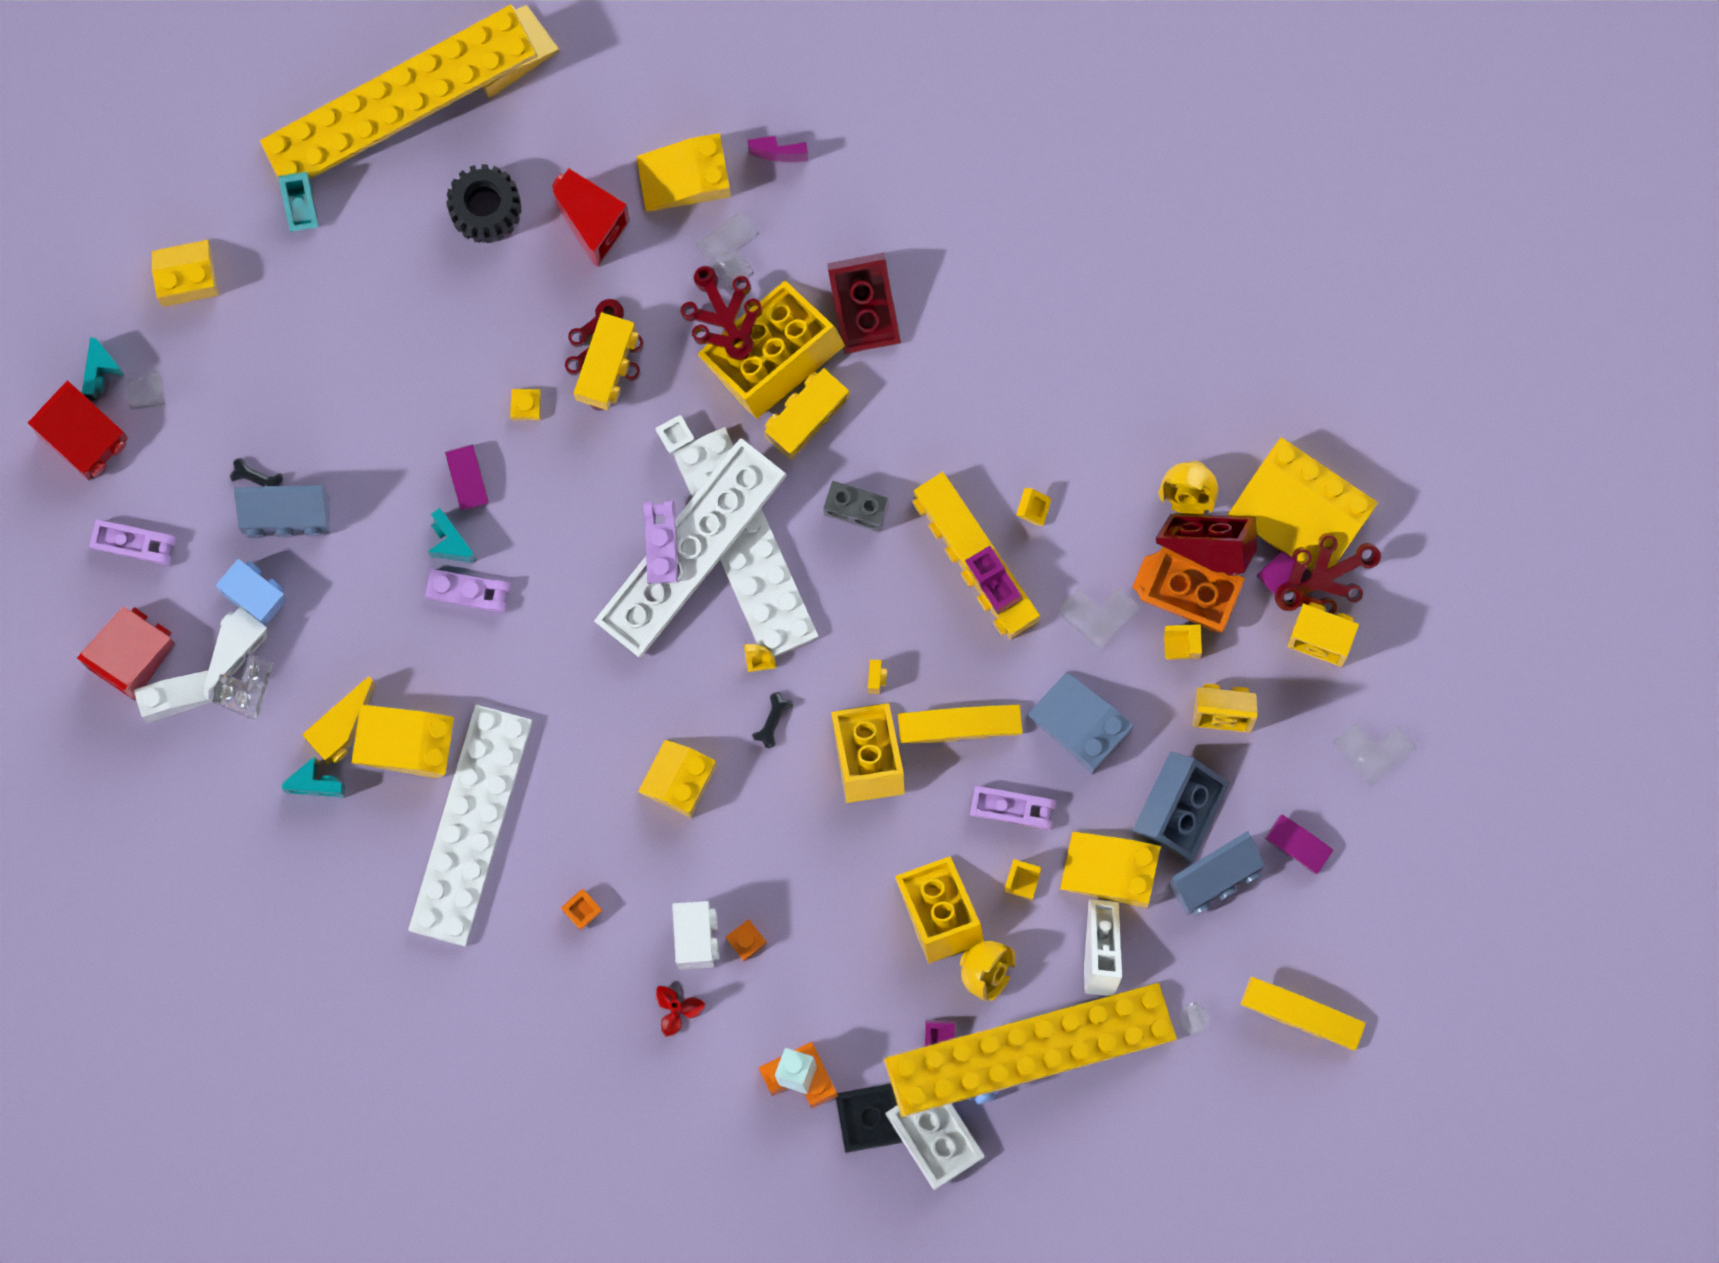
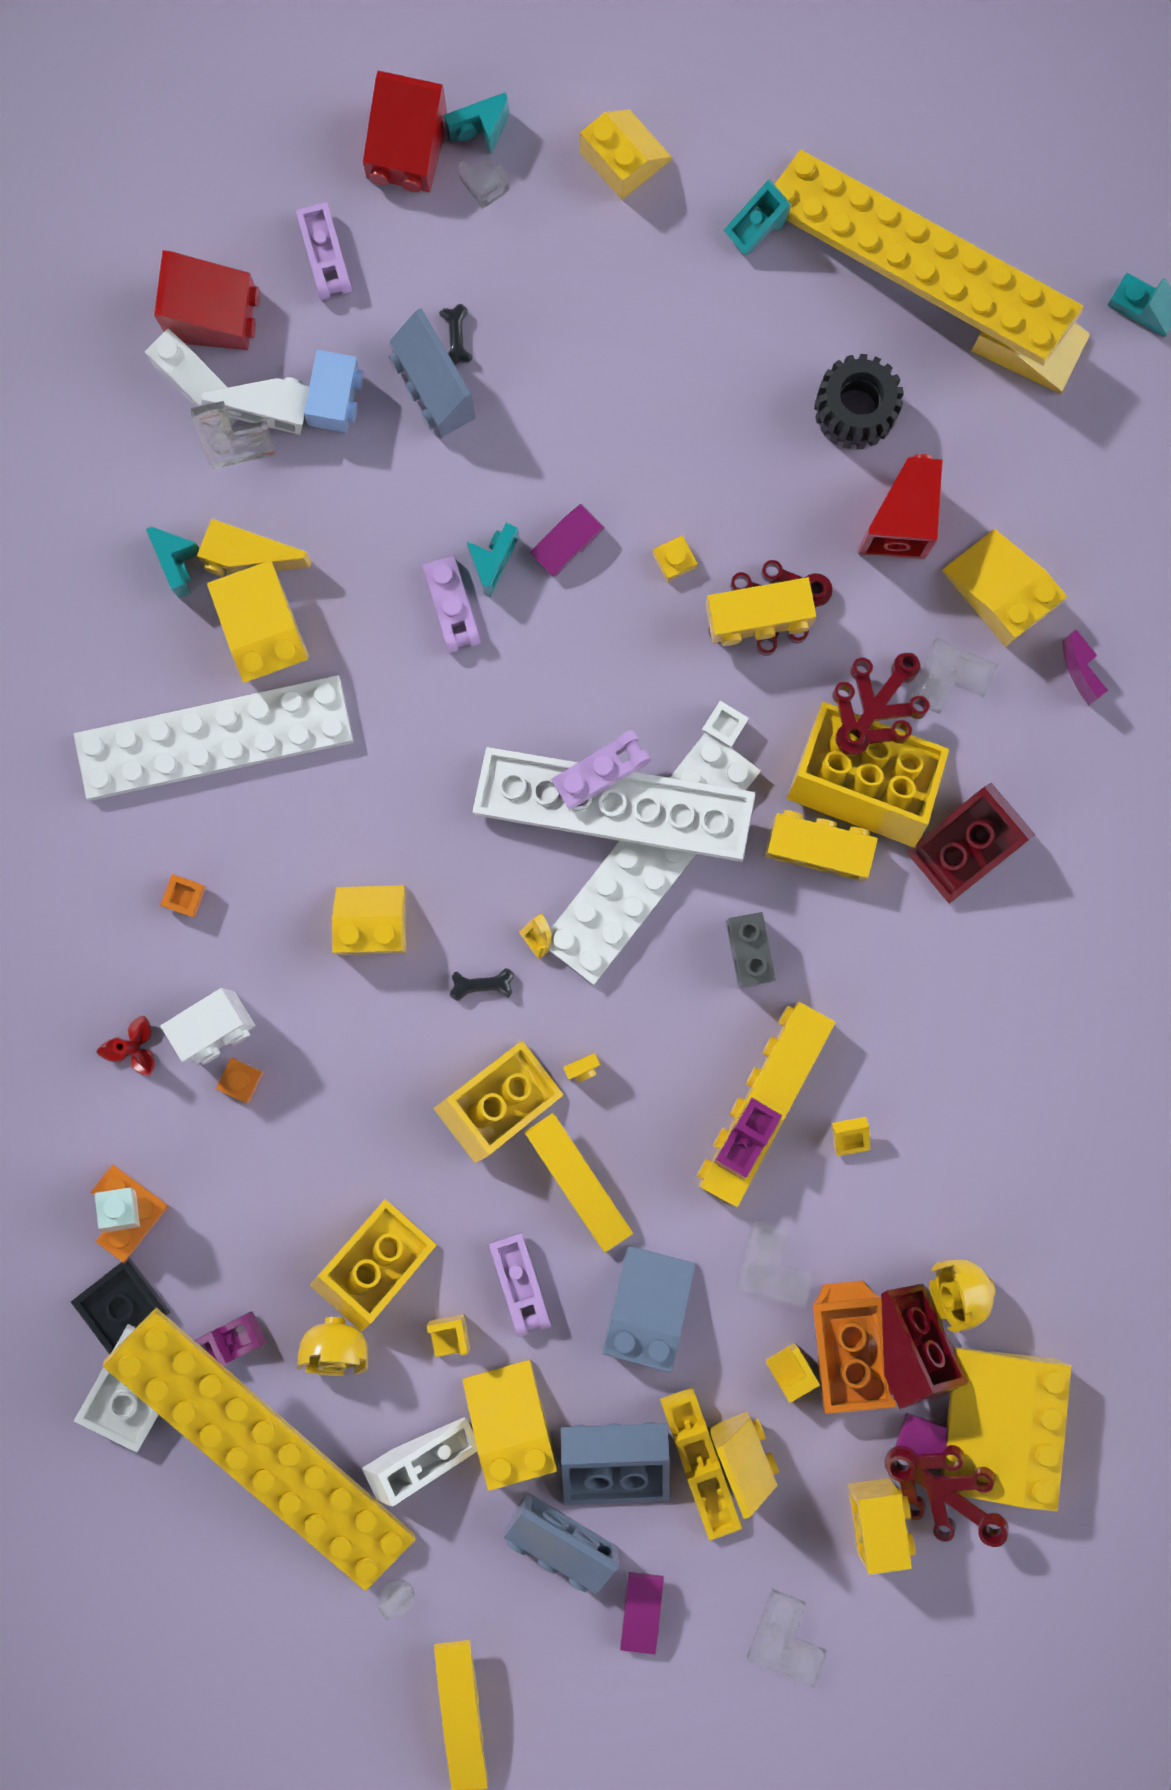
camera: 60 degrees right, 5 degrees up
none -> yellow slope [660,1387,742,1541]

